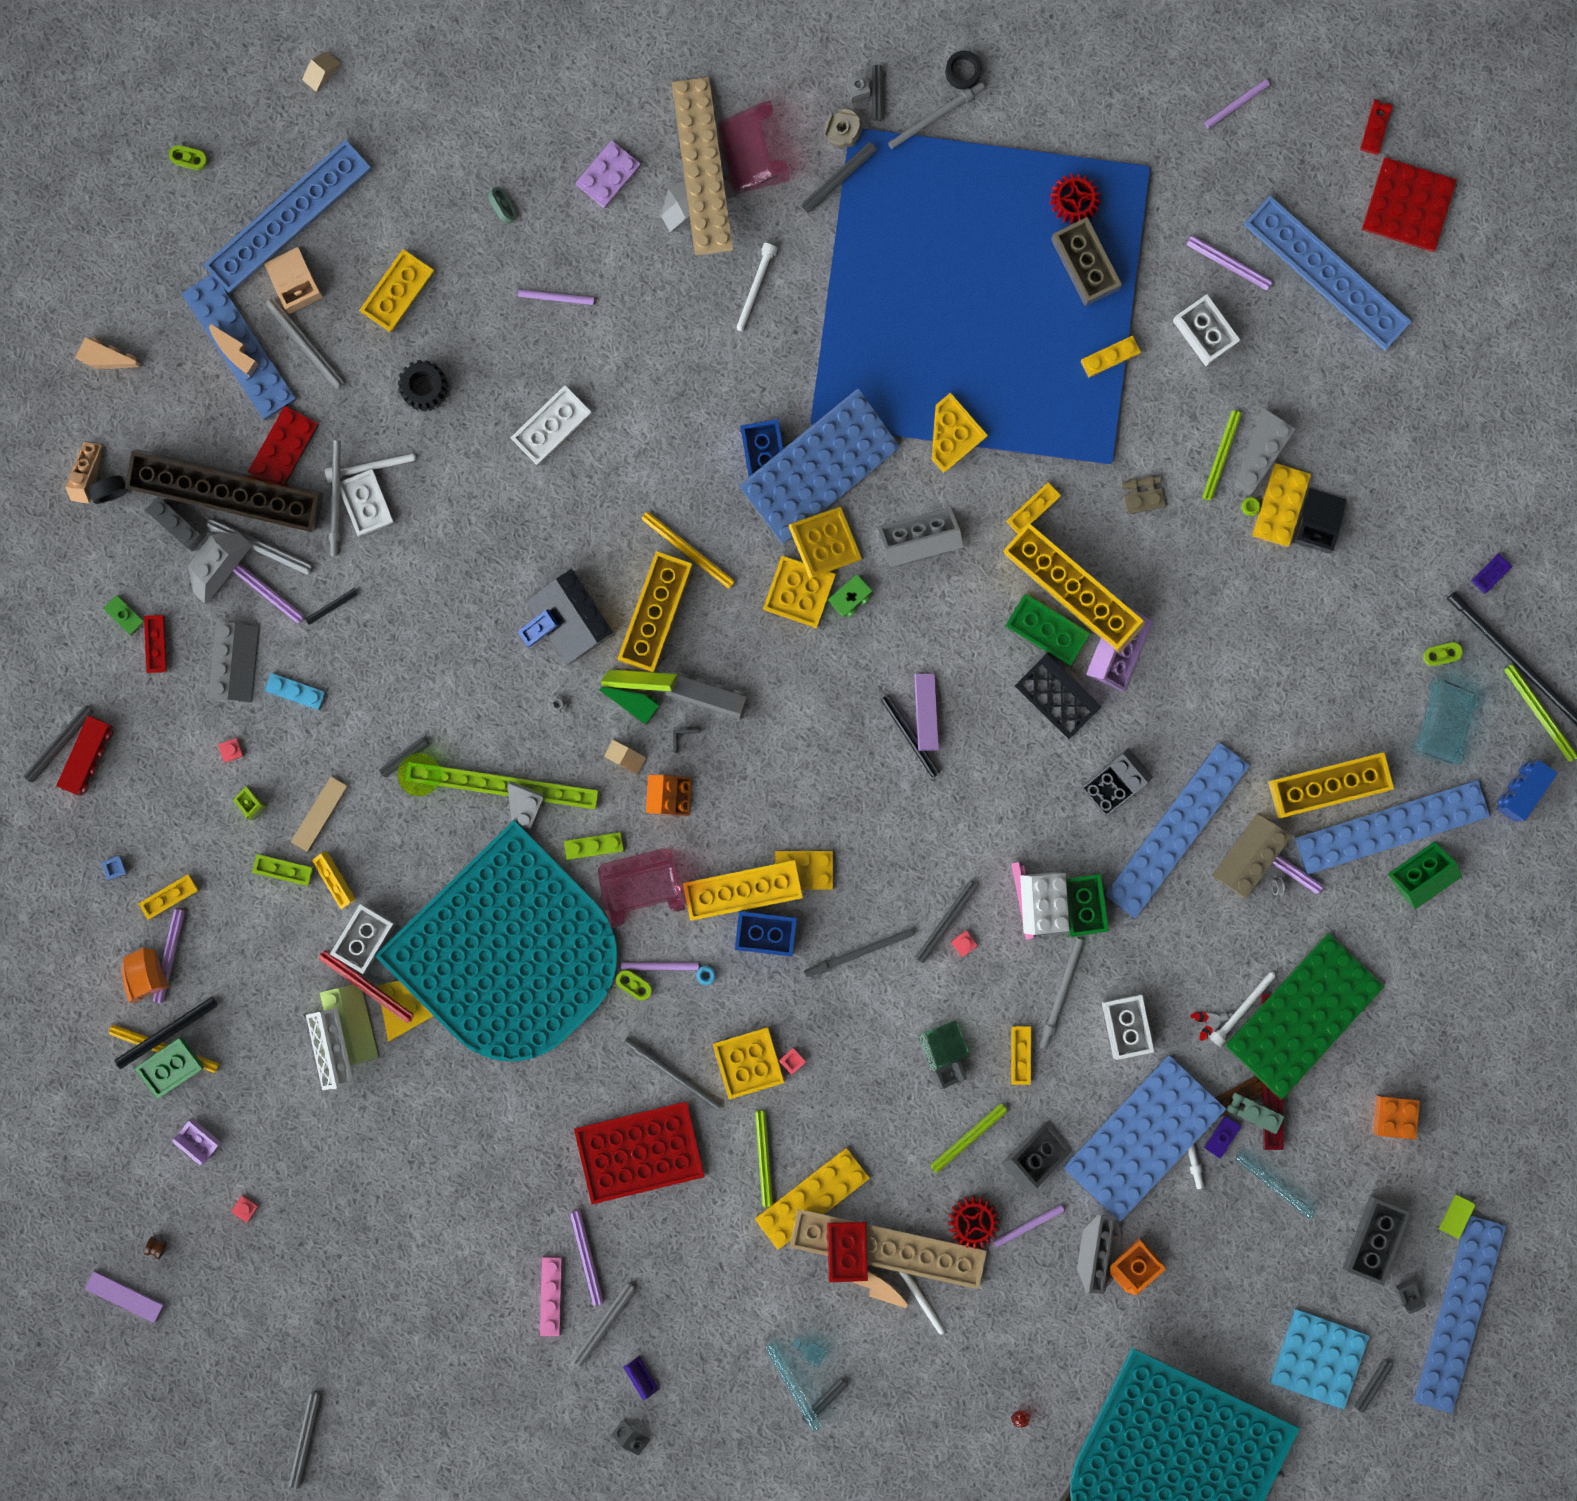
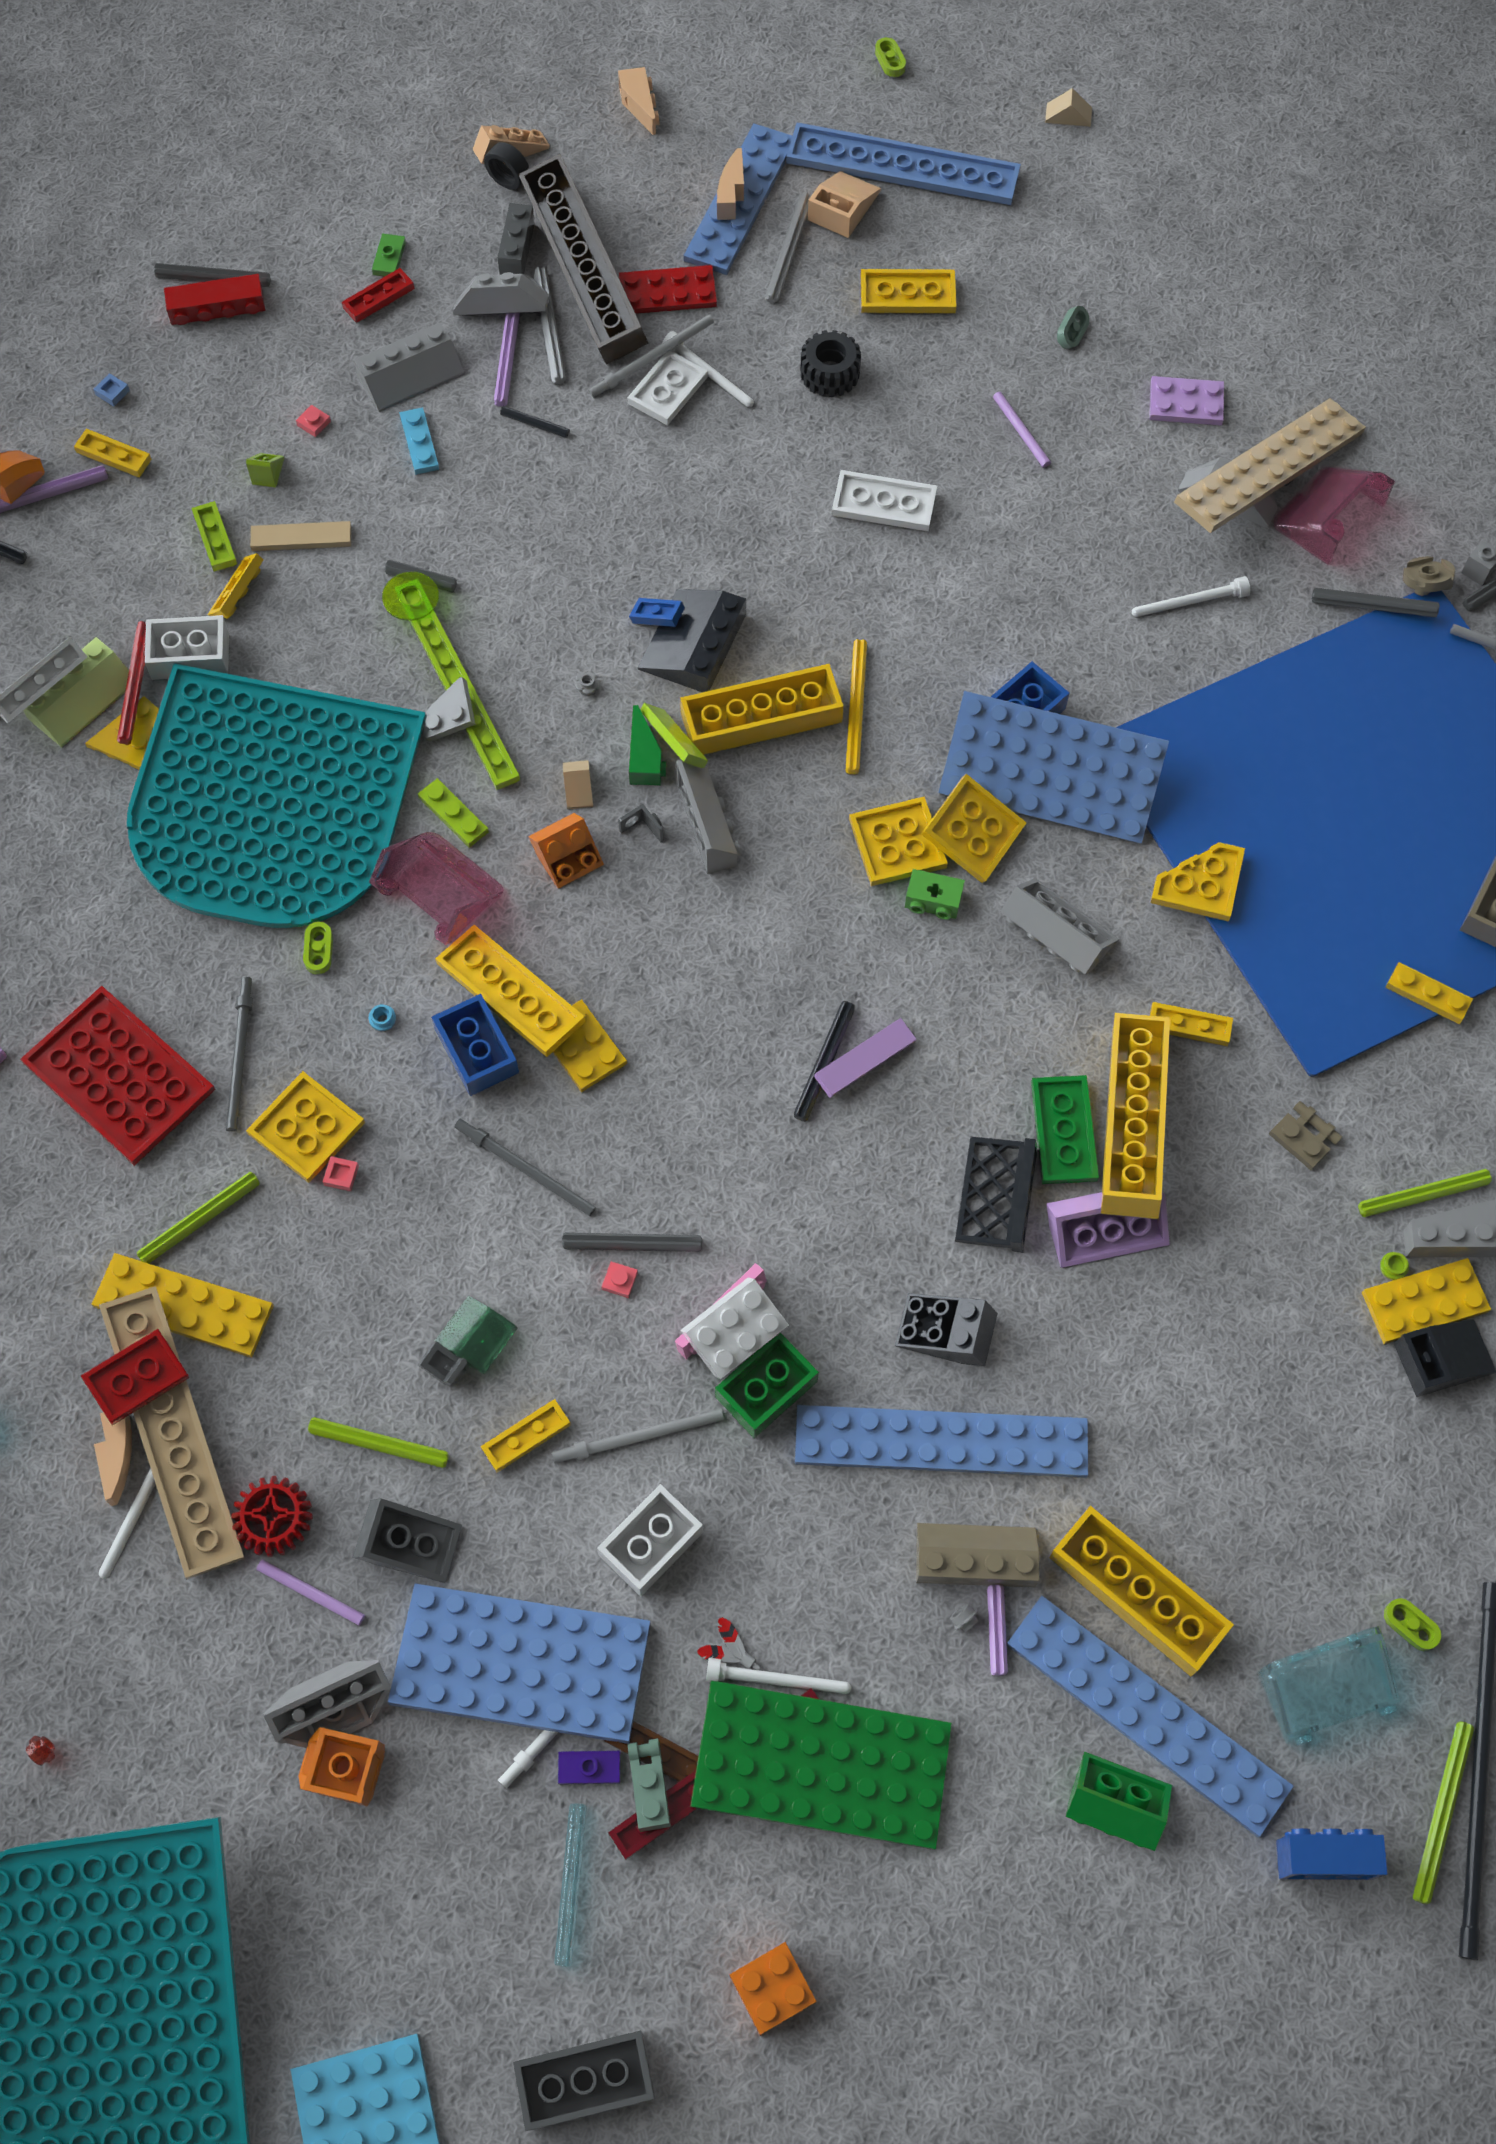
camera: 55 degrees right, 20 degrees down
lavender bar [621,962,699,970] -> none

